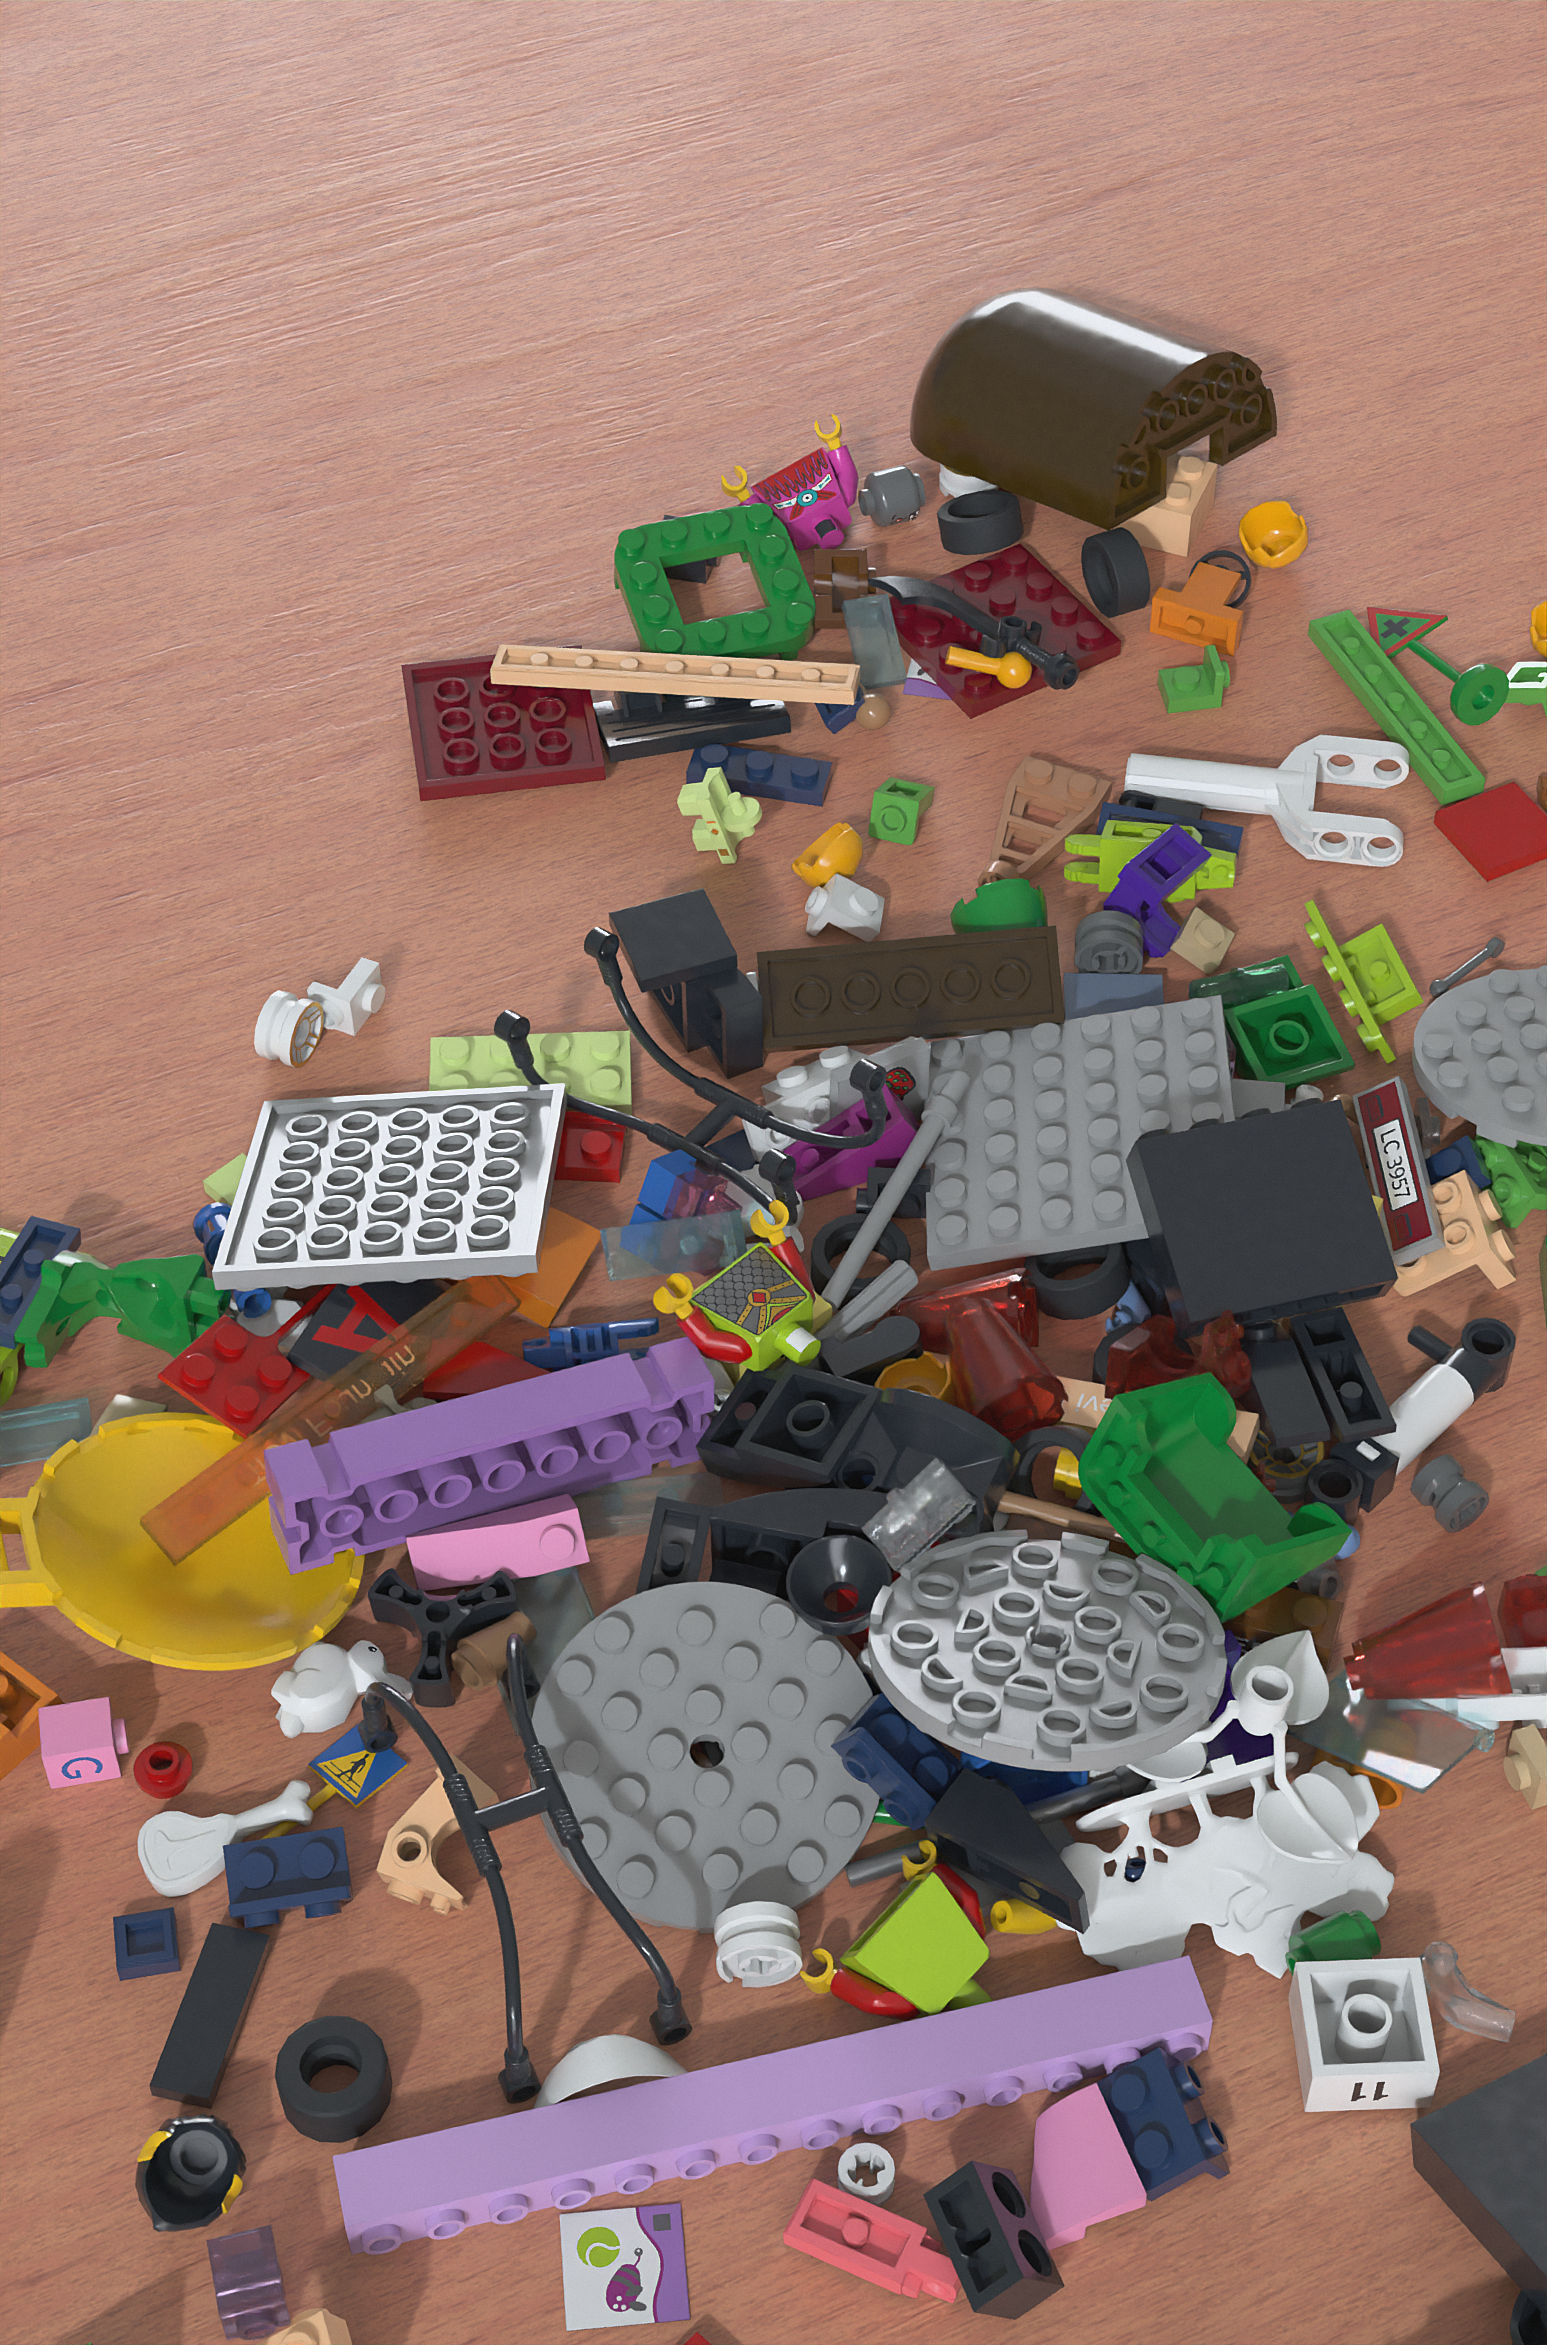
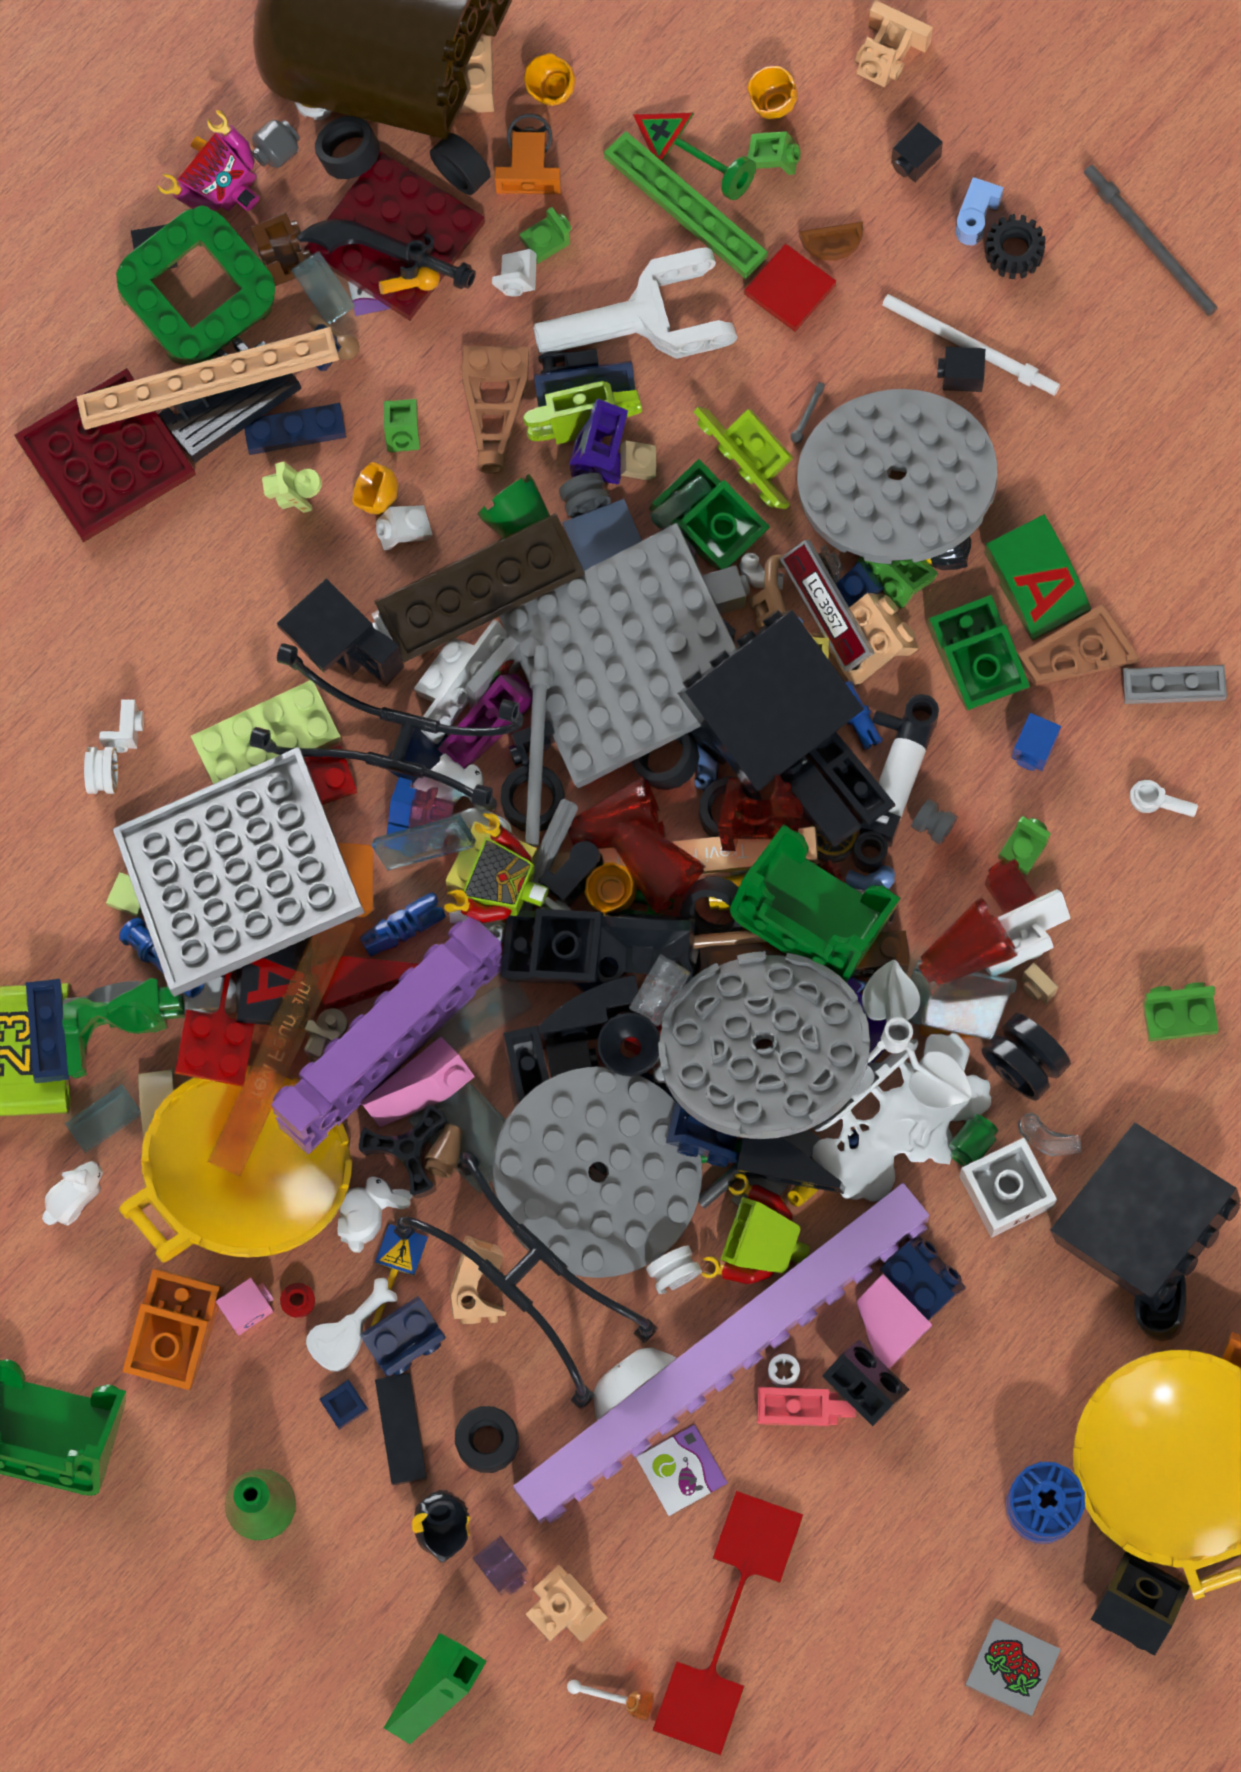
camera: 20 degrees left, 25 degrees up
none -> white bracket [492,249,537,297]
none -> blue pin [845,681,883,750]
none -> black wheel [981,1013,1071,1101]

